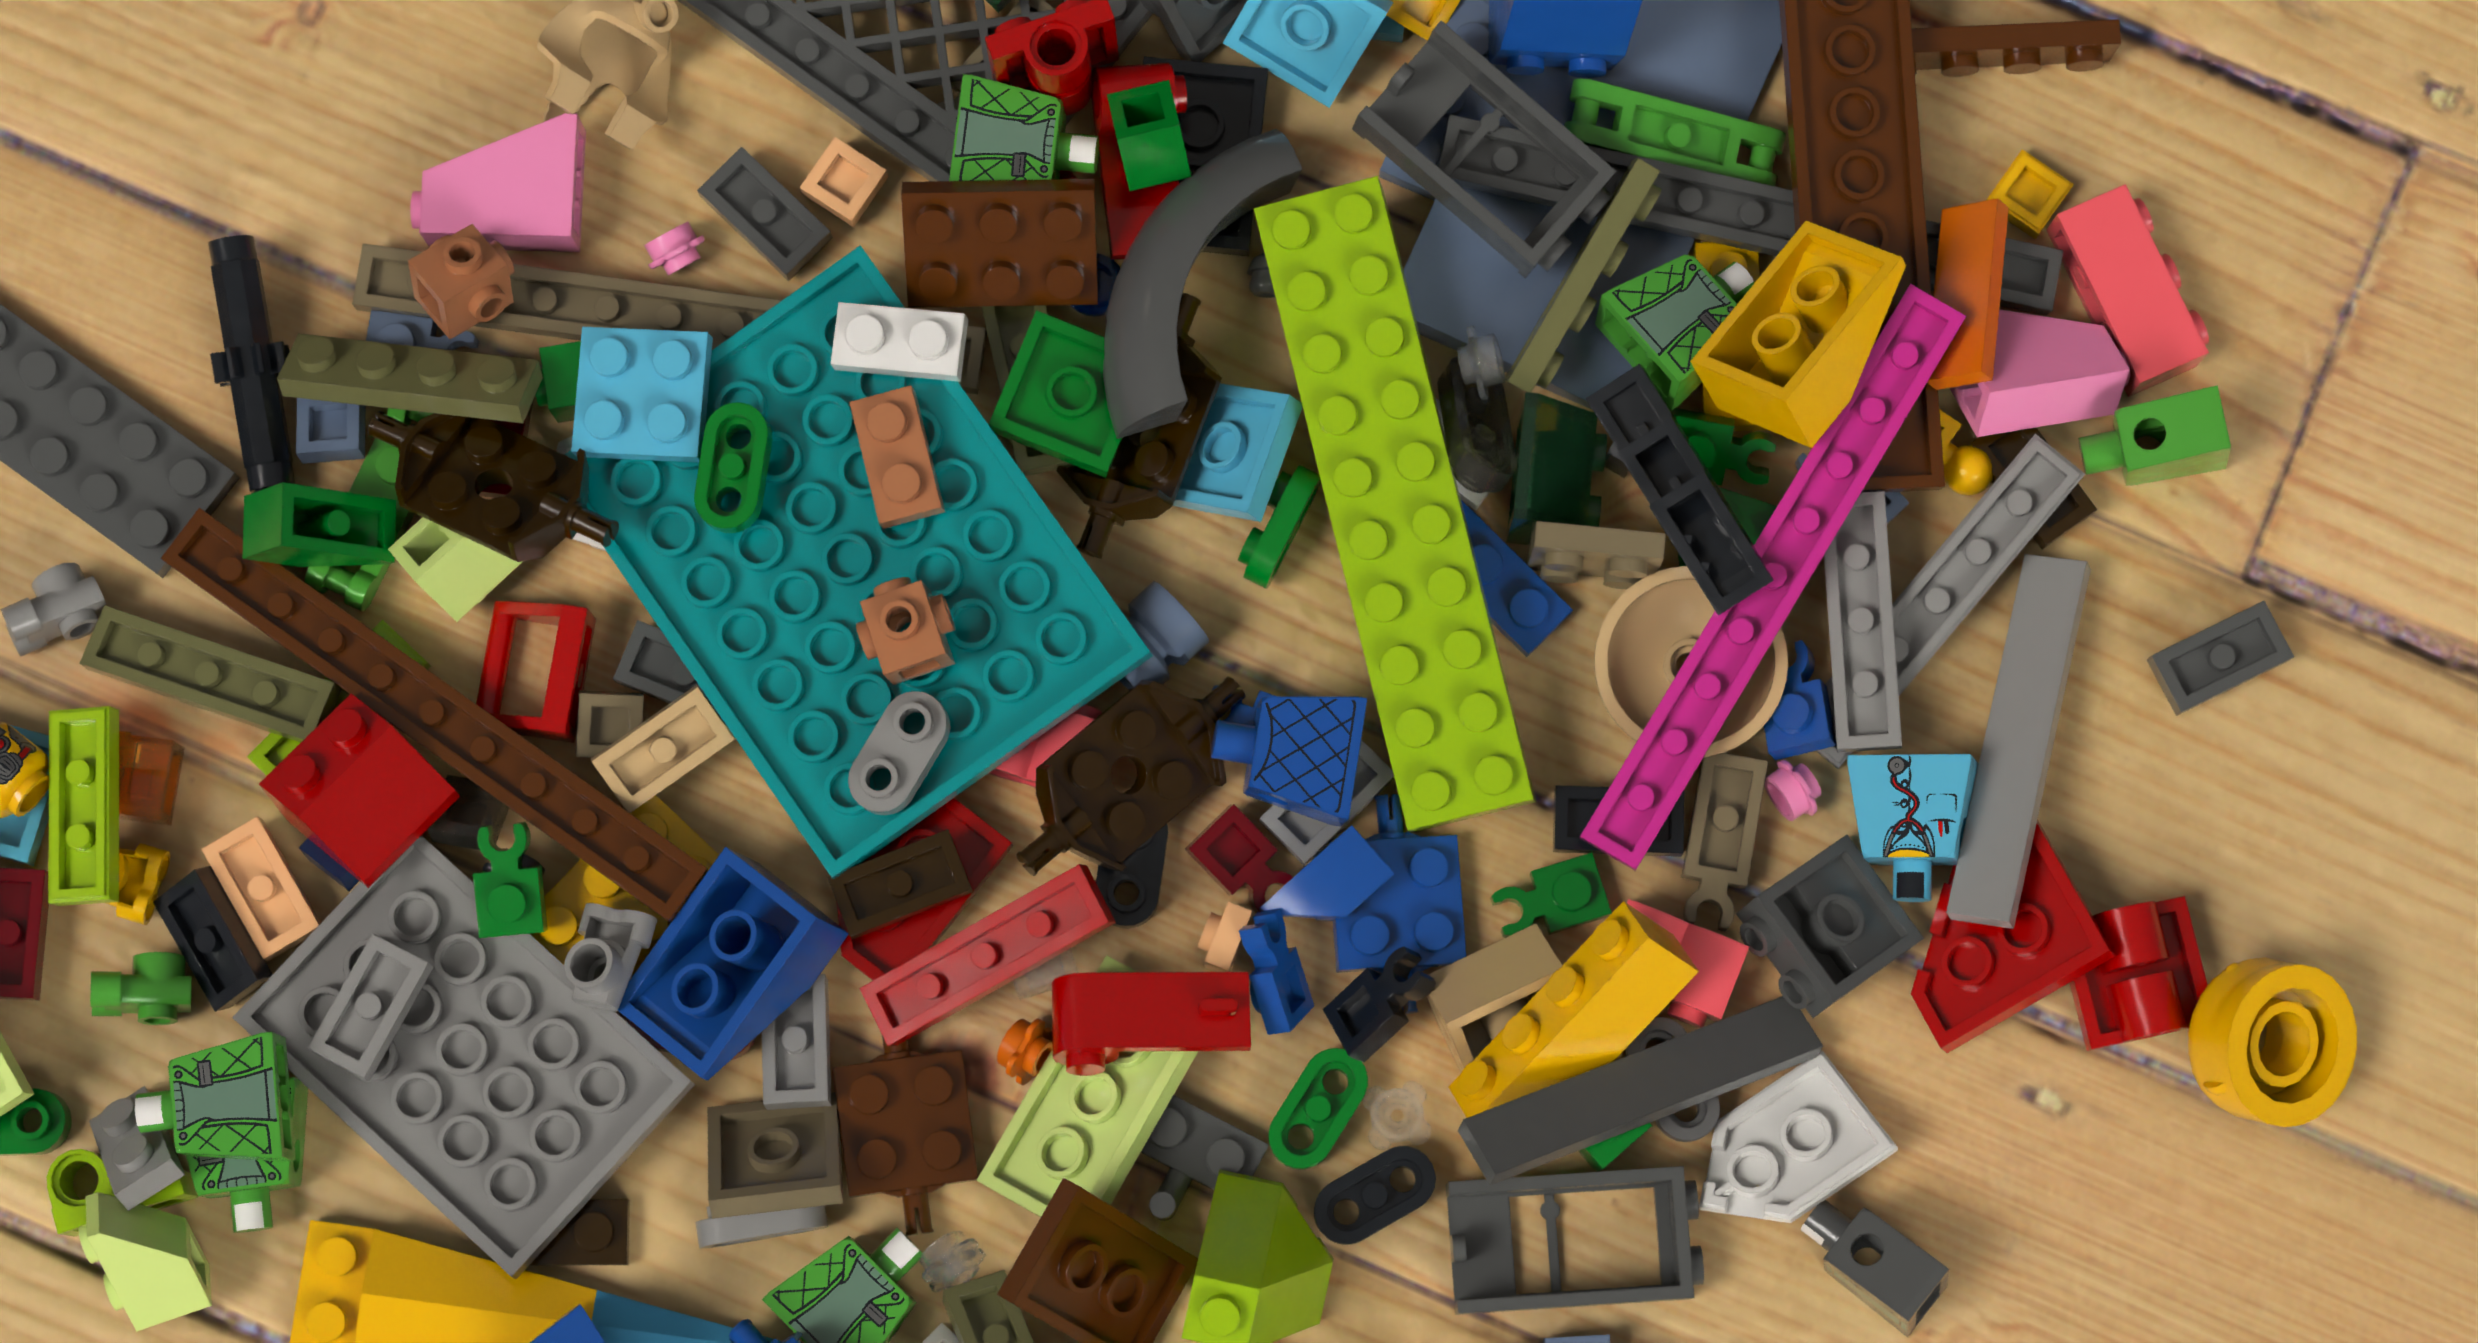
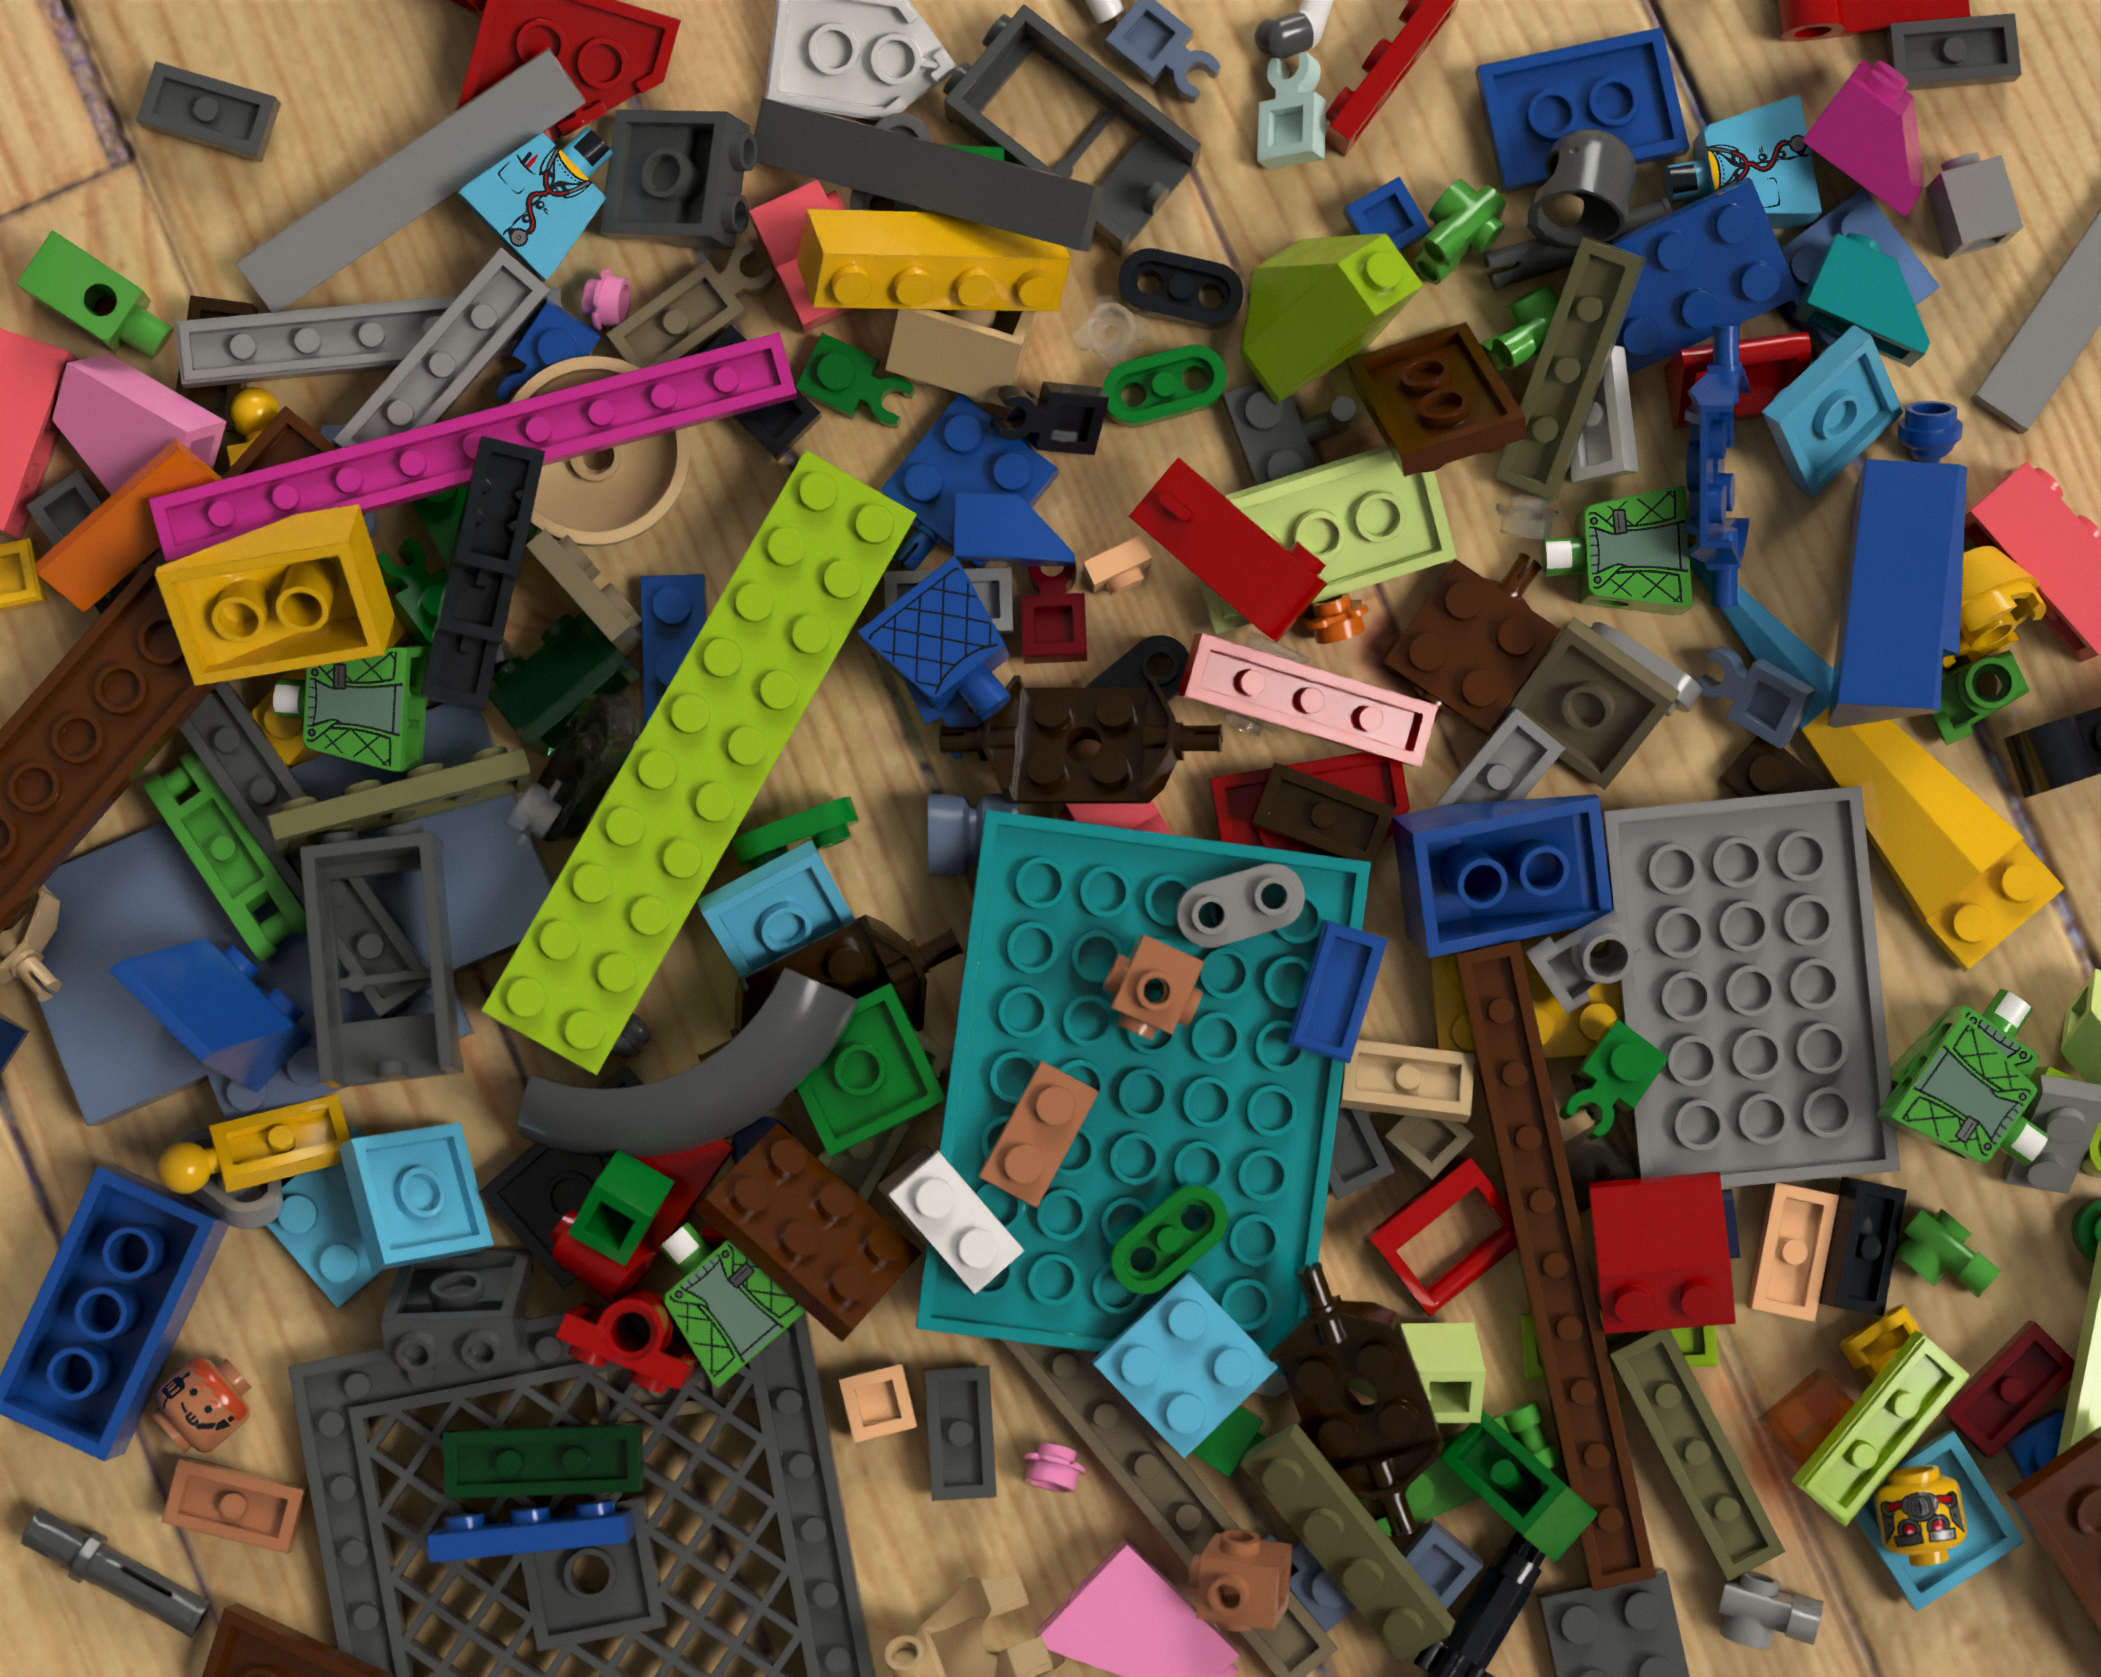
camera: 140 degrees left, 5 degrees up
light grey plate [307,933,433,1082] -> none
blue plate [1239,909,1314,1035] -> none
none -> blue tile [1285,920,1388,1064]
none -> sand blue plate [1695,646,1816,749]

